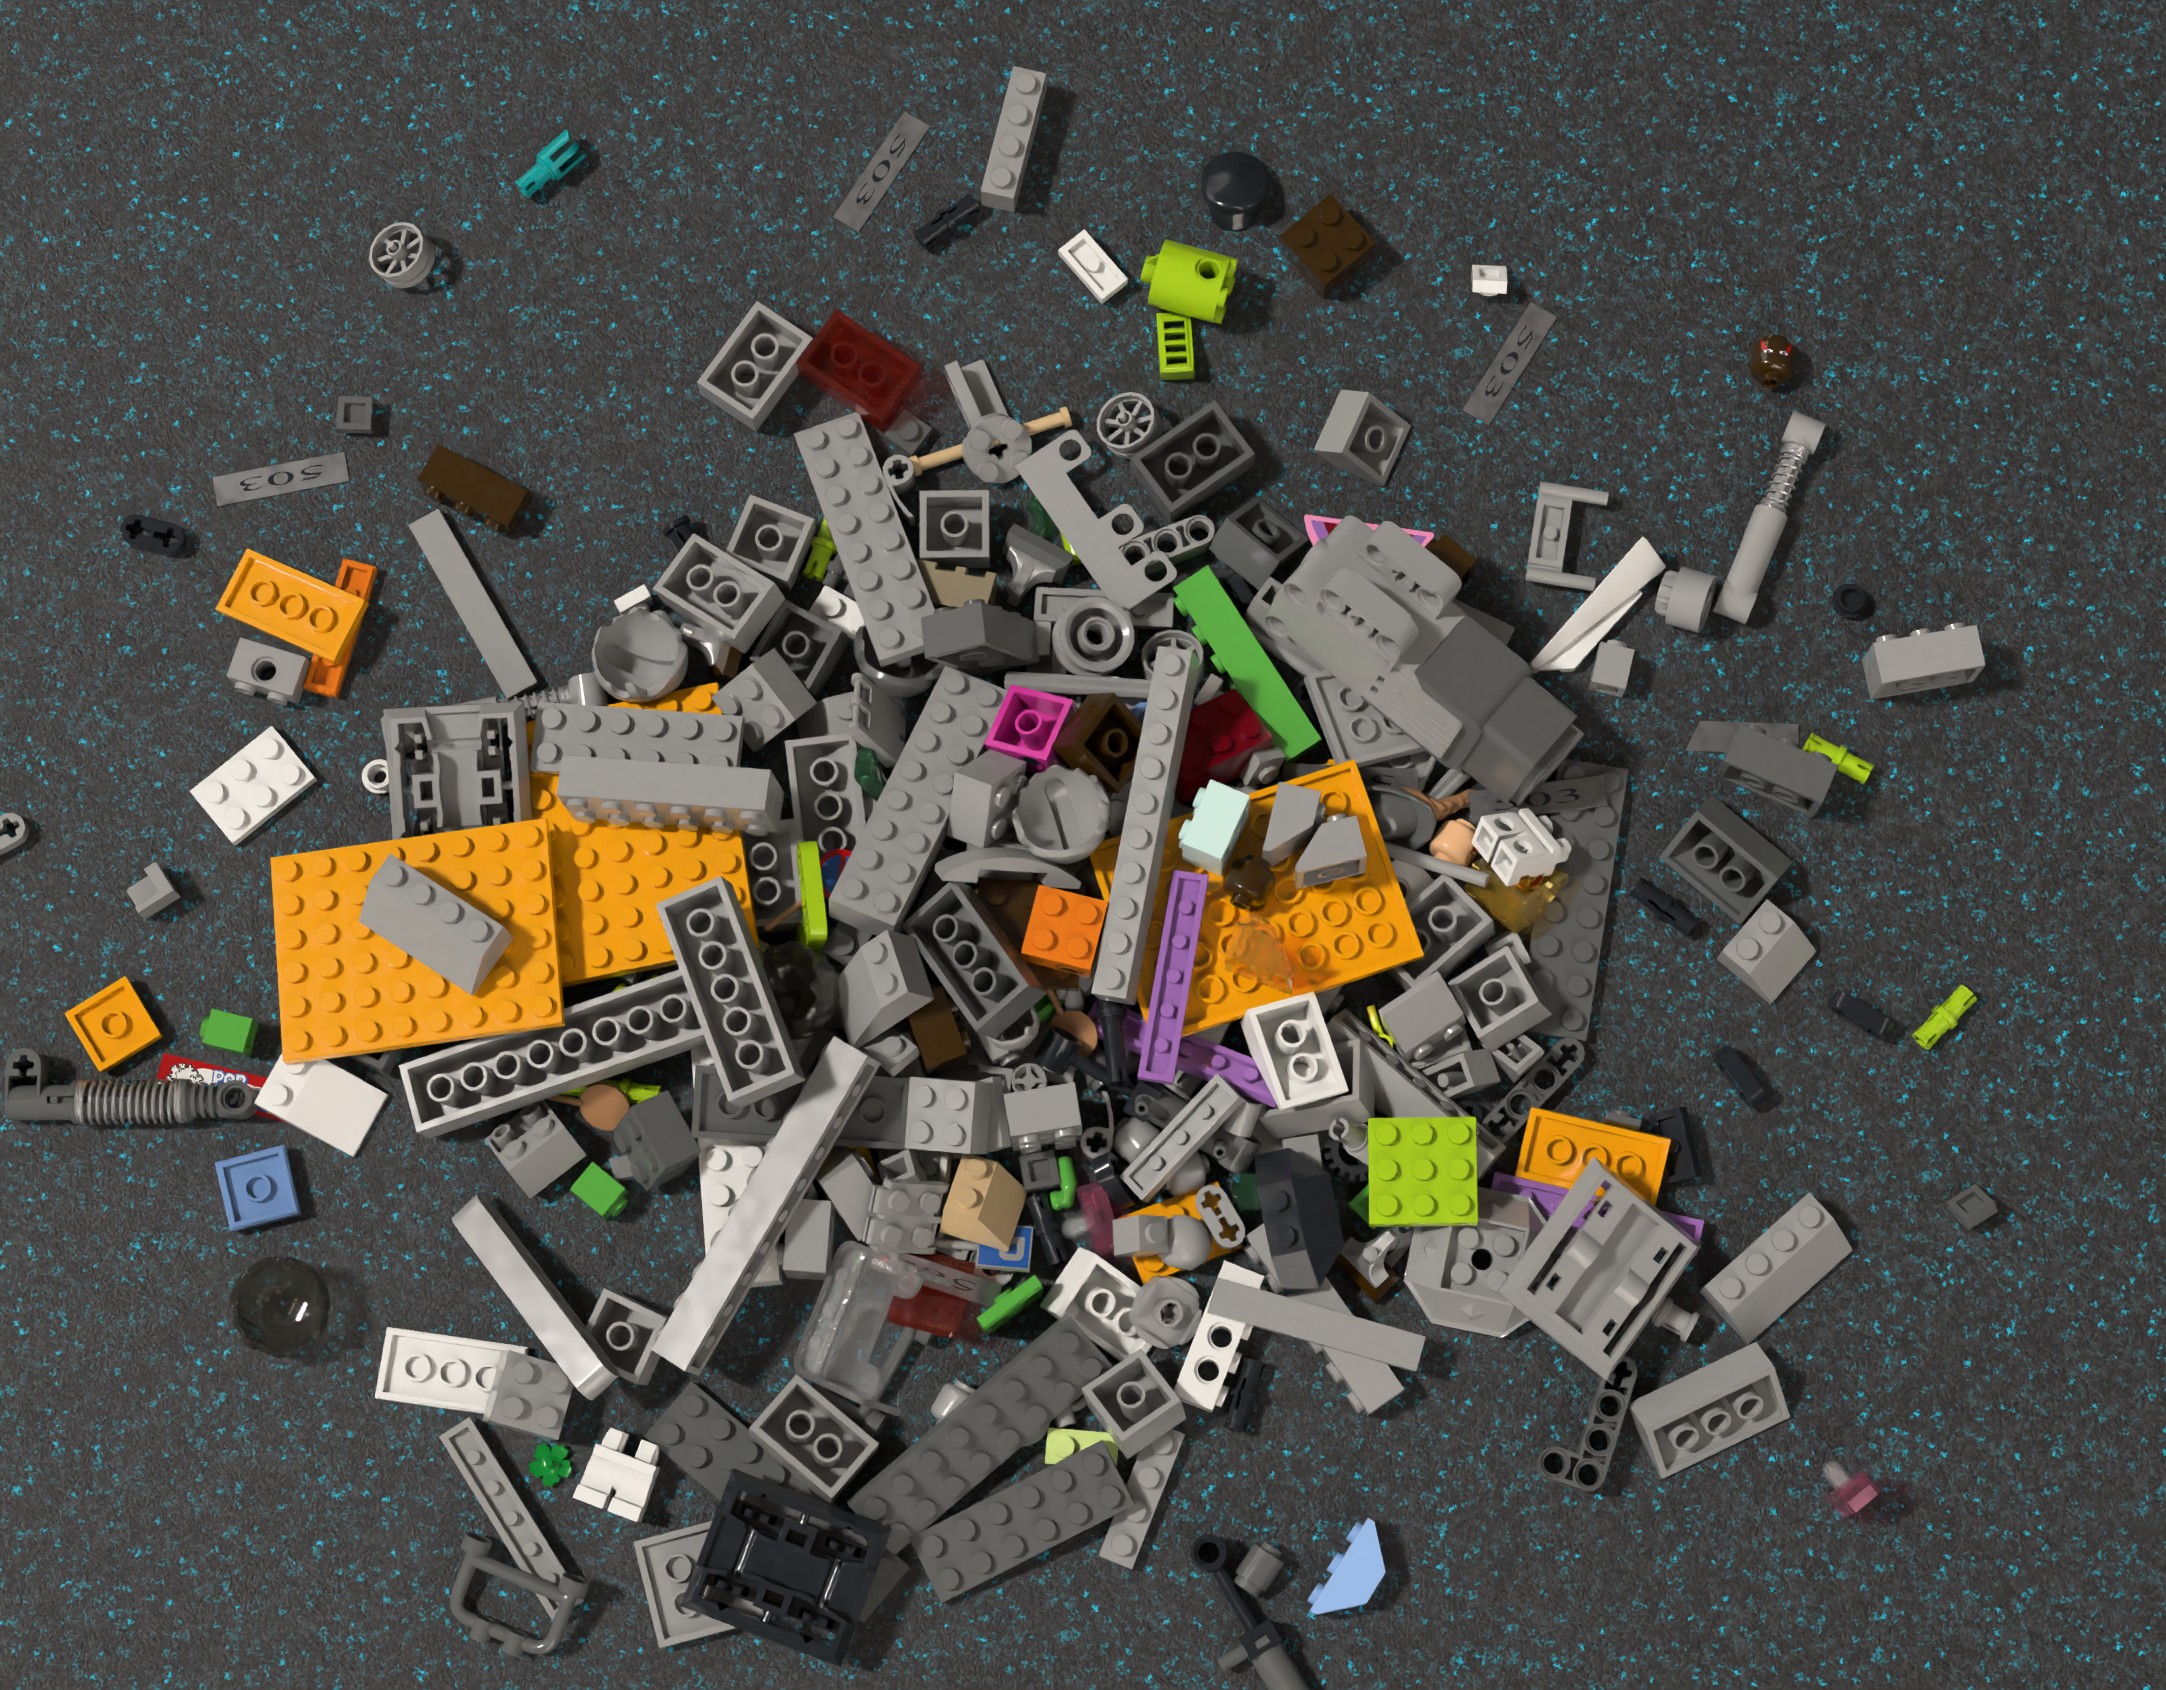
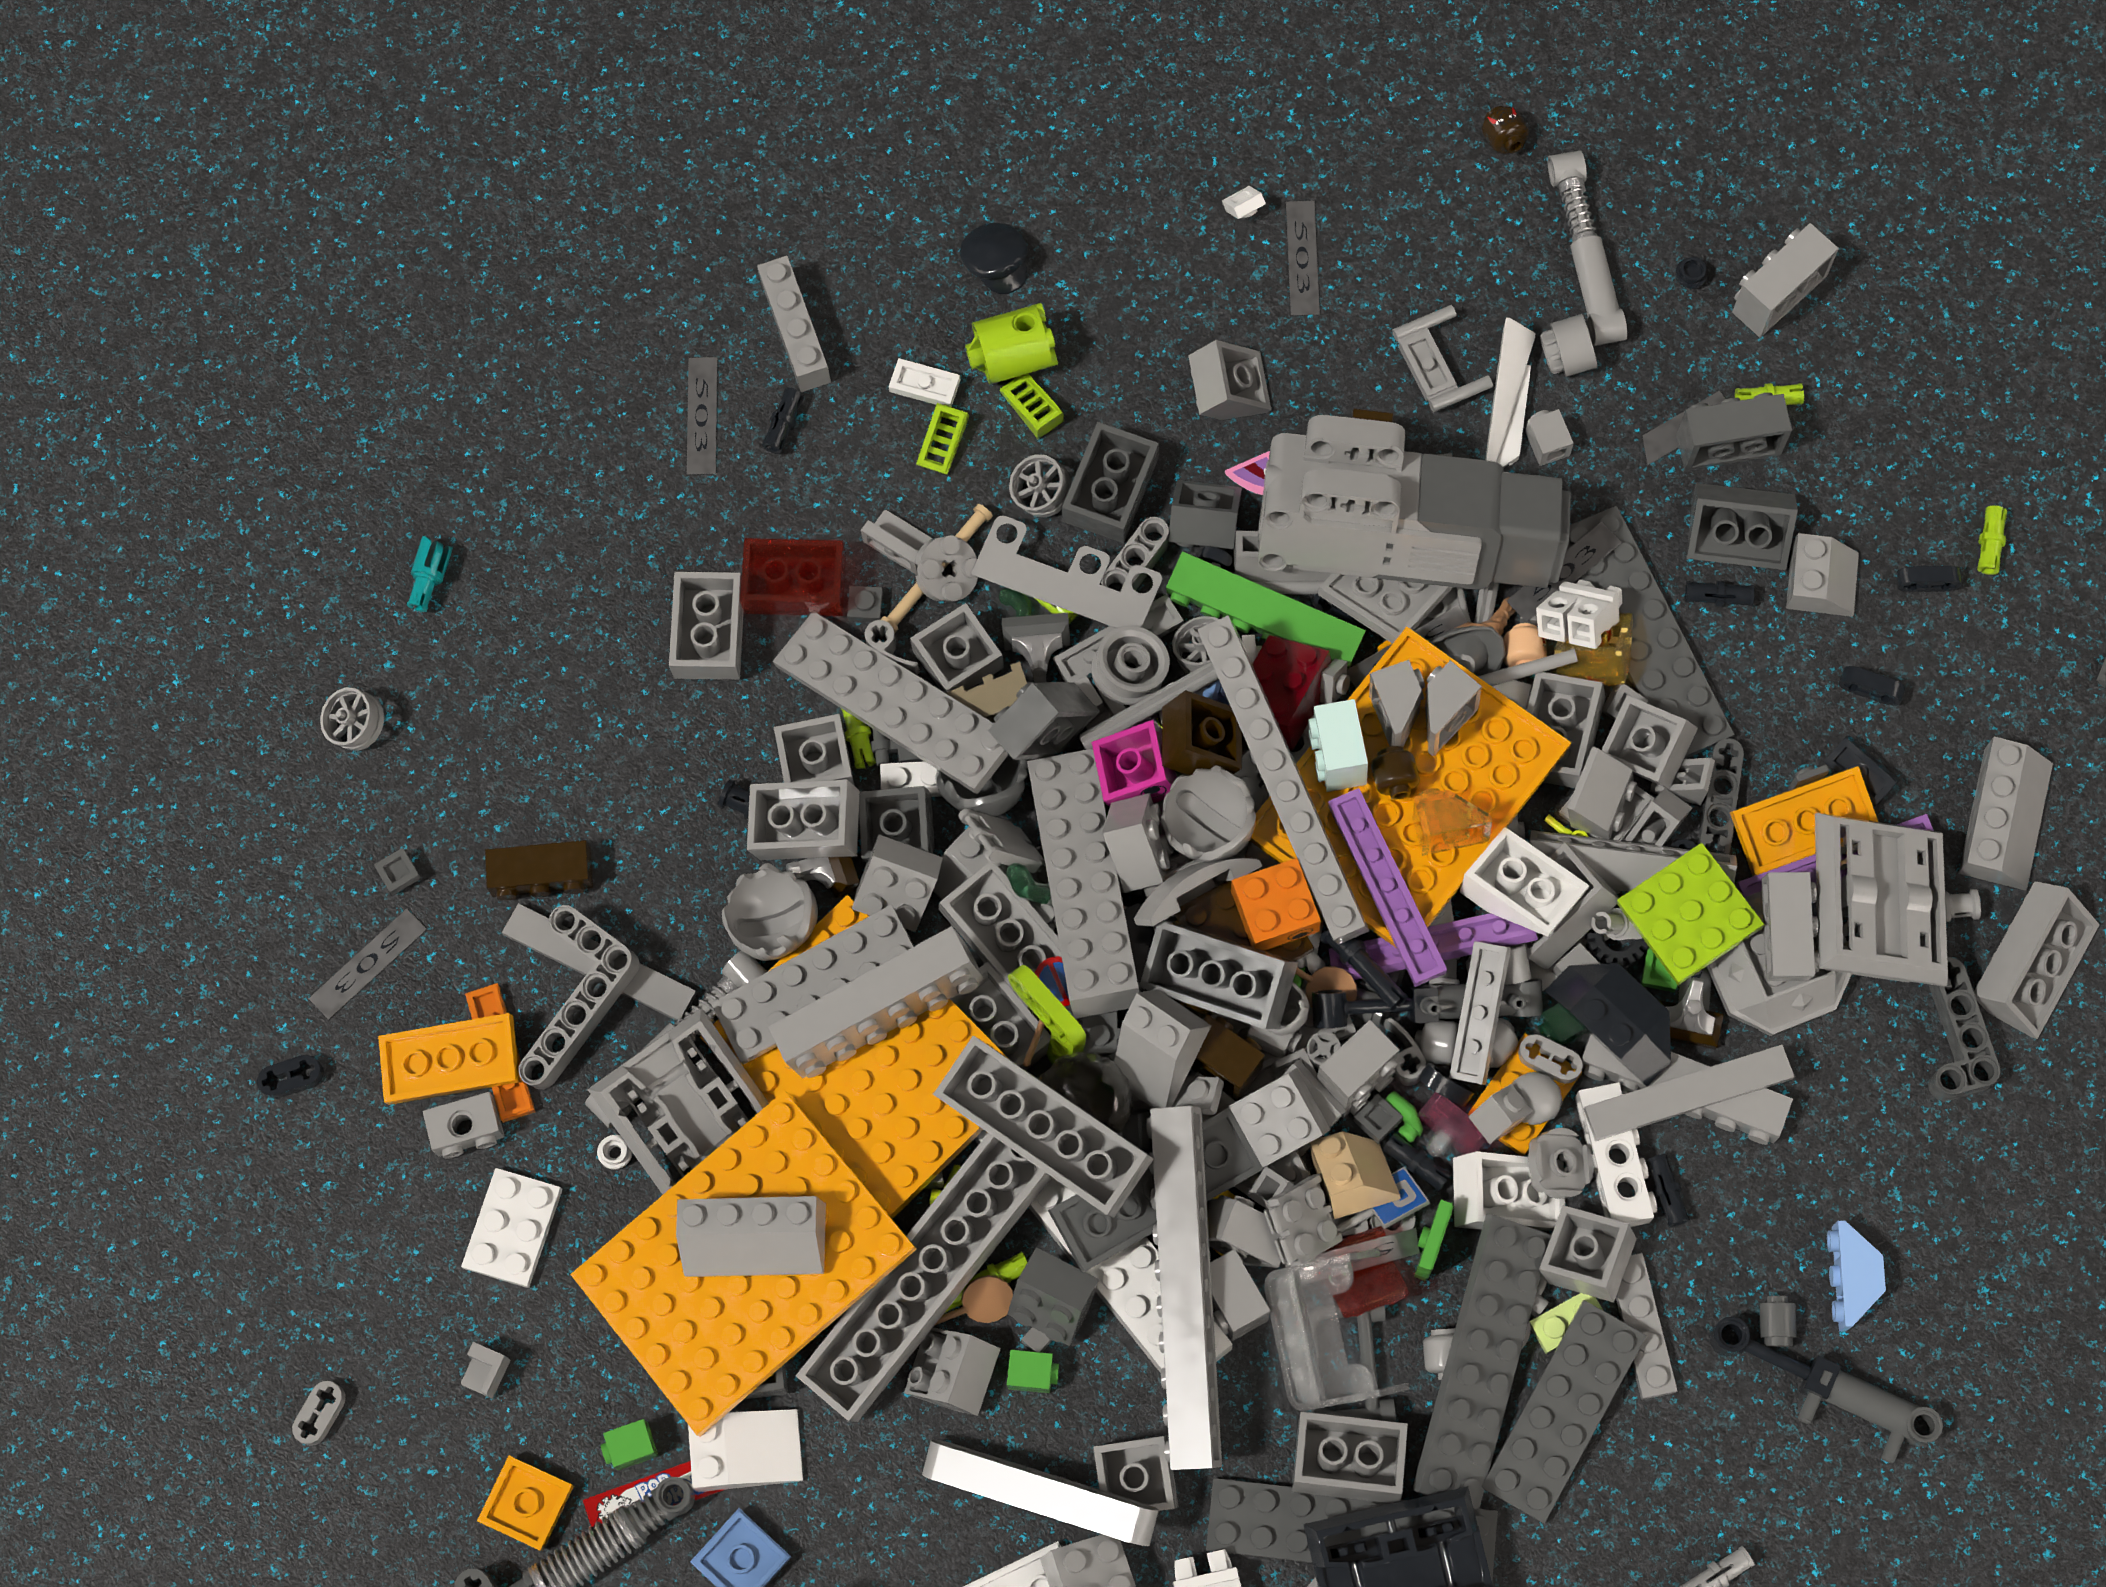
camera: 30 degrees left, 5 degrees down
white plate [614,584,654,615] -> none
dark brown brick [1278,194,1376,298] -> none
none -> light grey beam [518,905,640,1090]
none -> lime slope [916,403,969,475]
none -> light grey brick [1761,872,1820,981]

